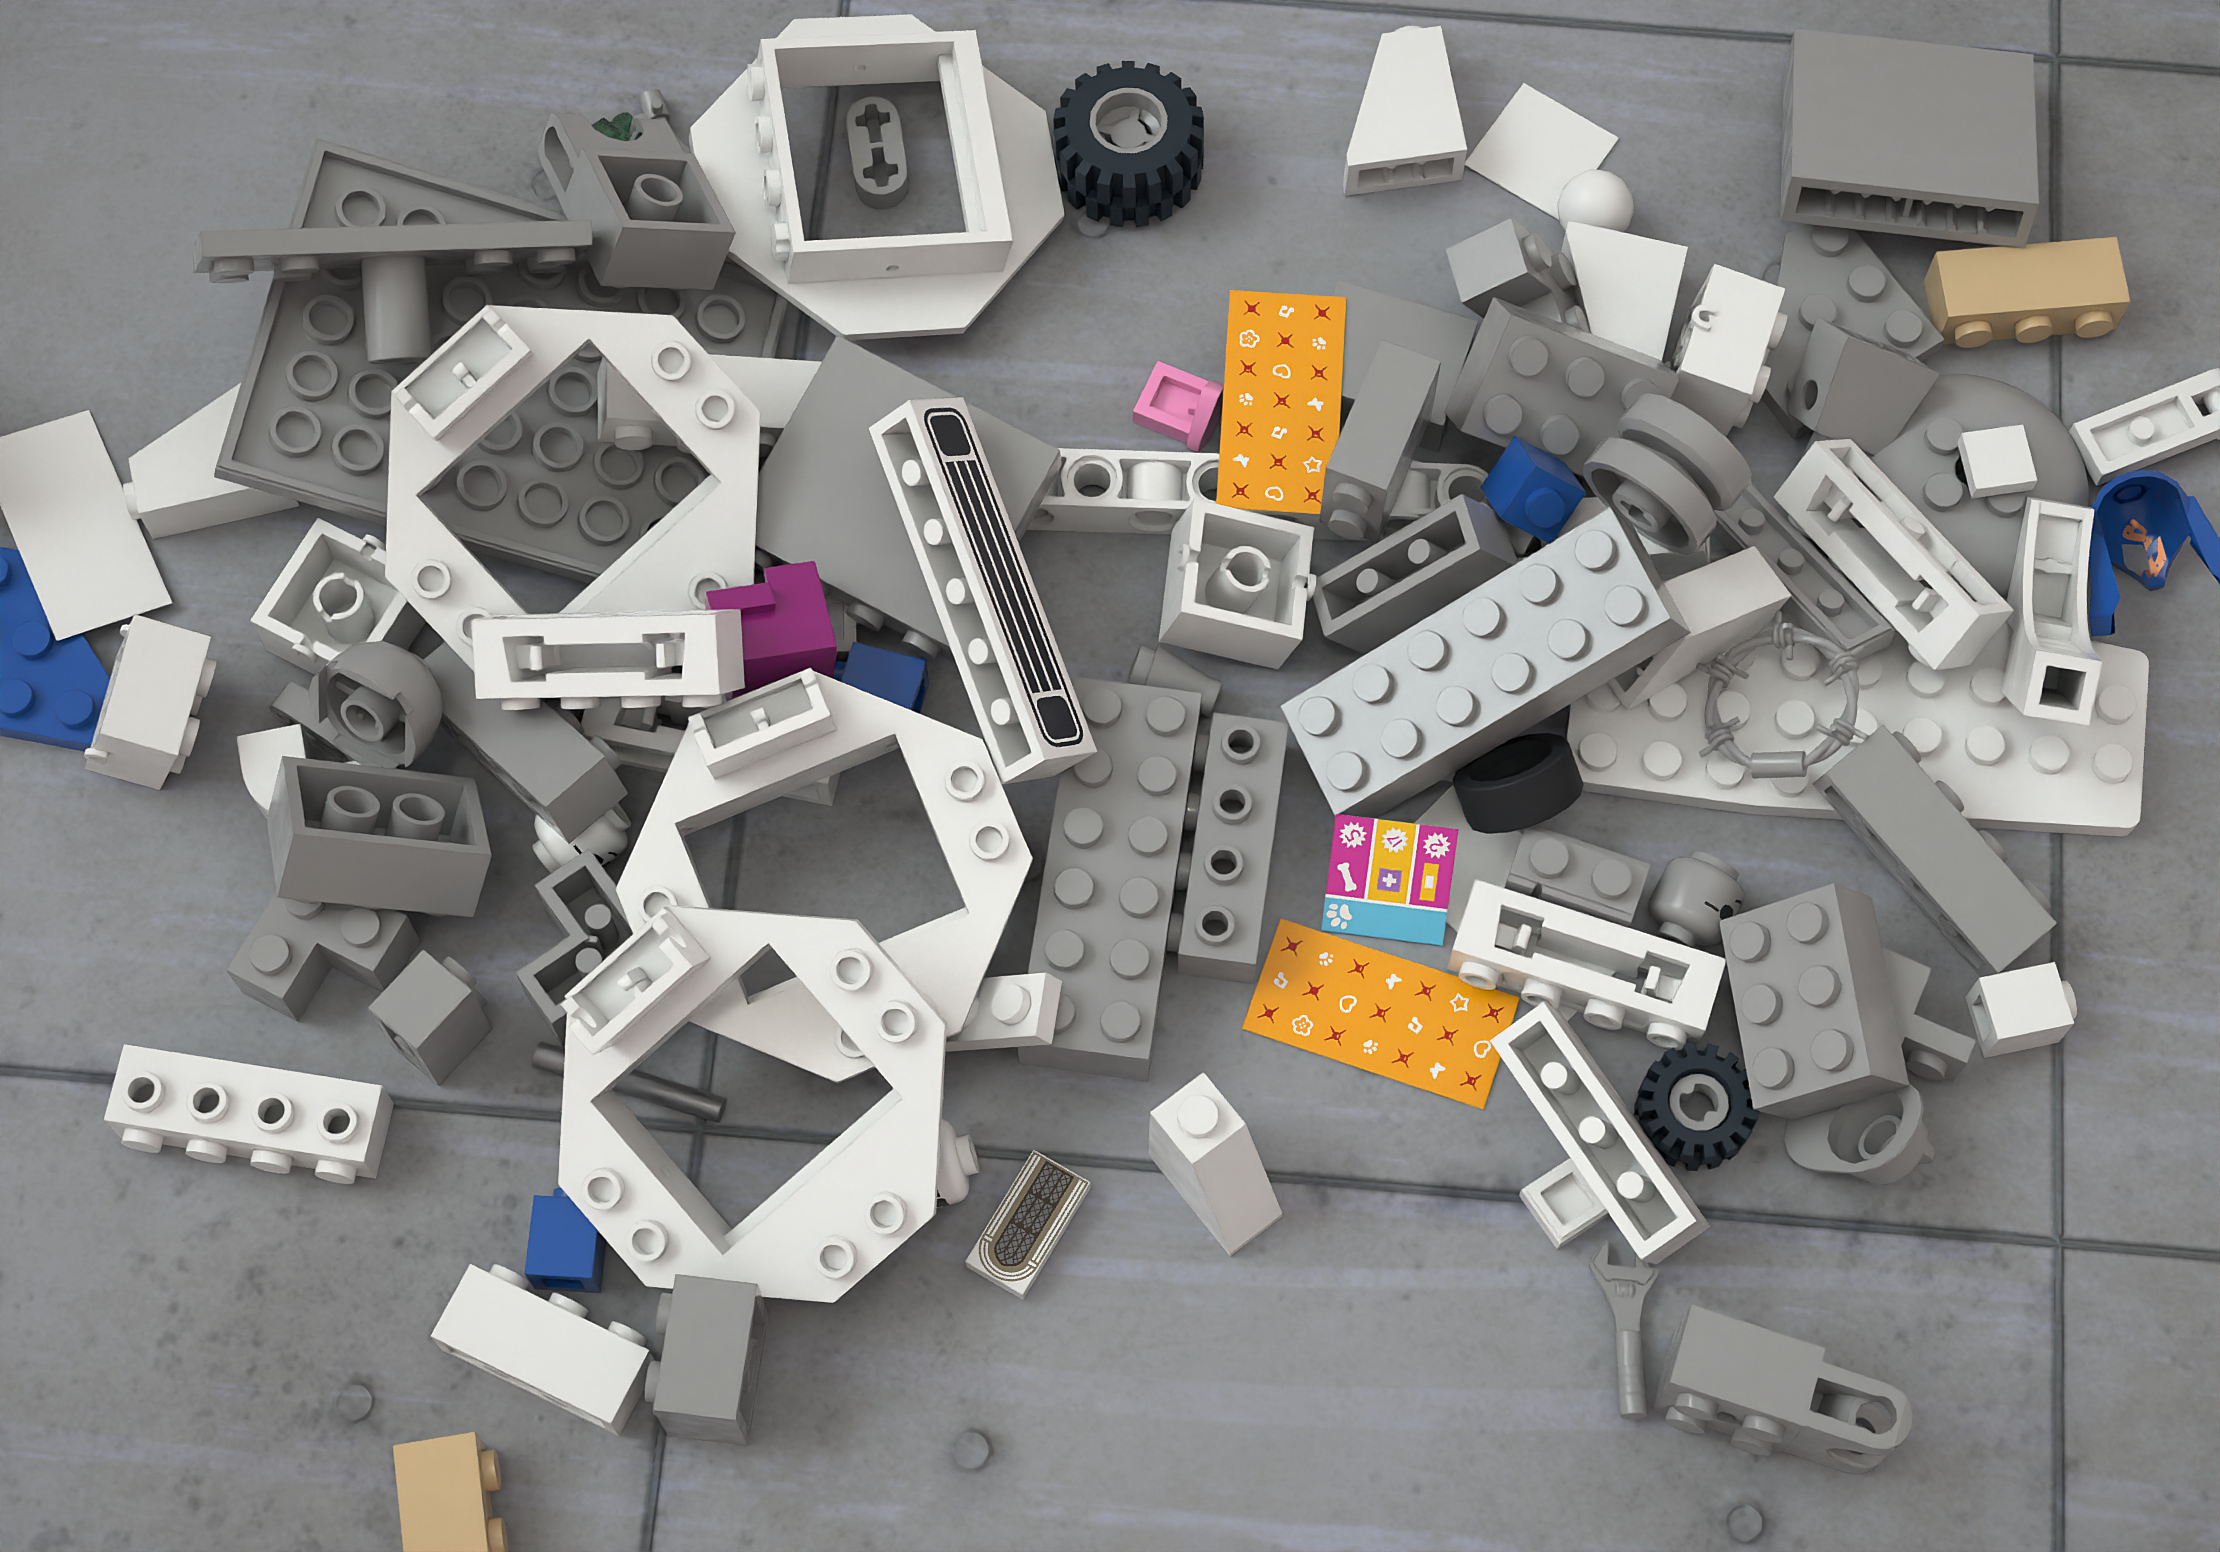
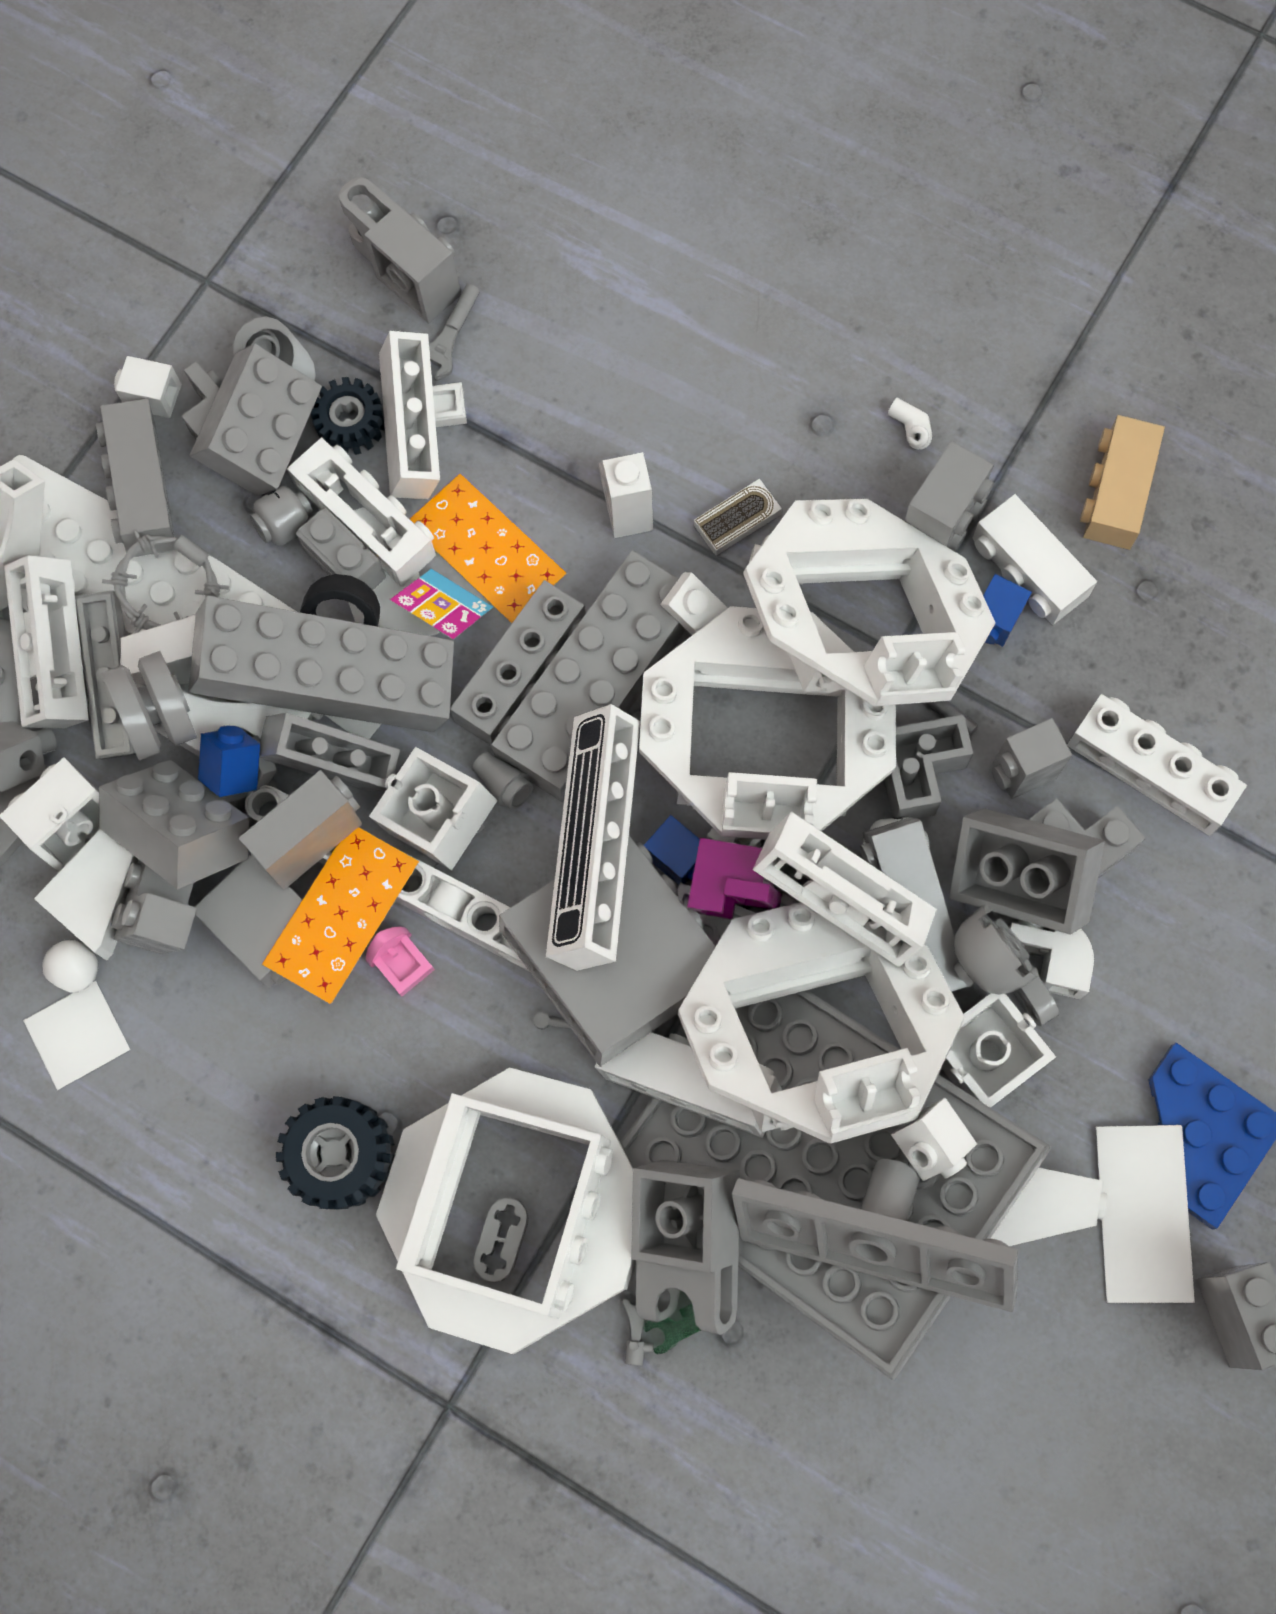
camera: 150 degrees left, 5 degrees up
white brick [84,614,217,790] -> none
white slope [1343,26,1467,196] -> none
none -> white arm [887,397,933,450]
none -> white brick [891,1098,977,1181]

